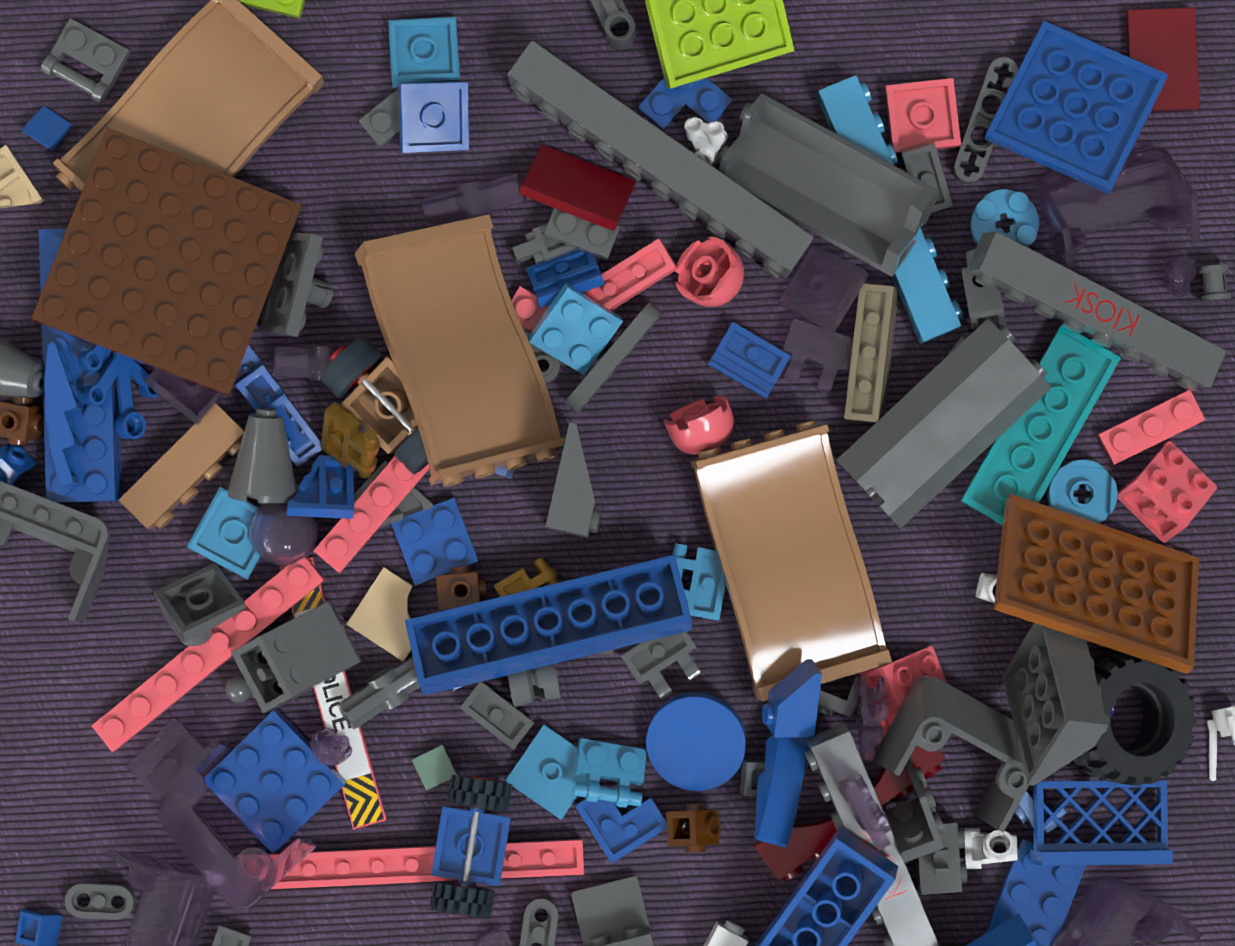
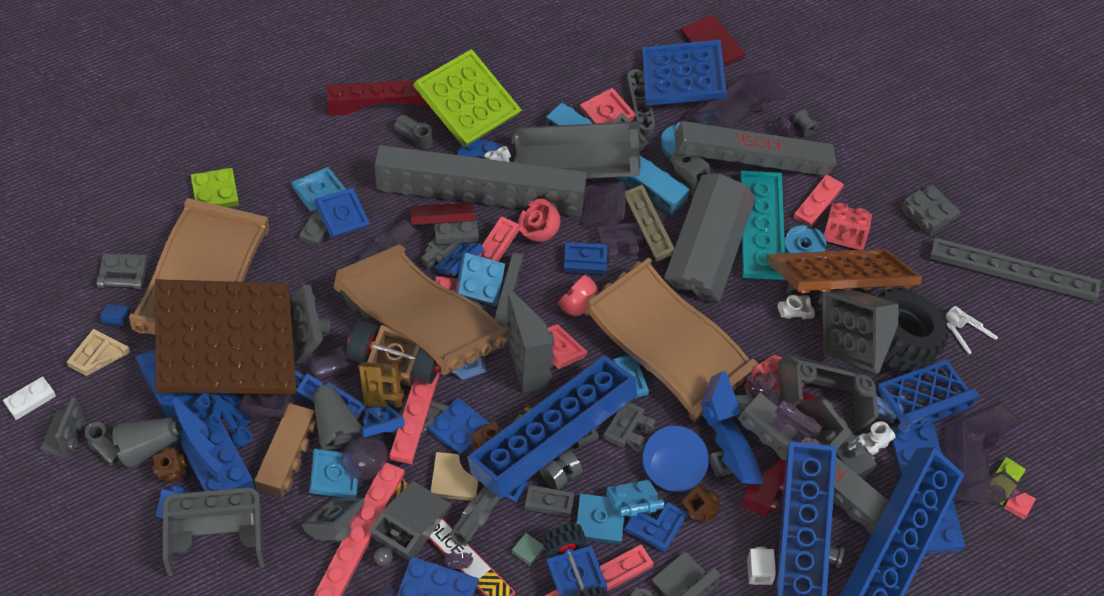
camera: 30 degrees left, 30 degrees down
none -> coral plate [548,324,588,369]

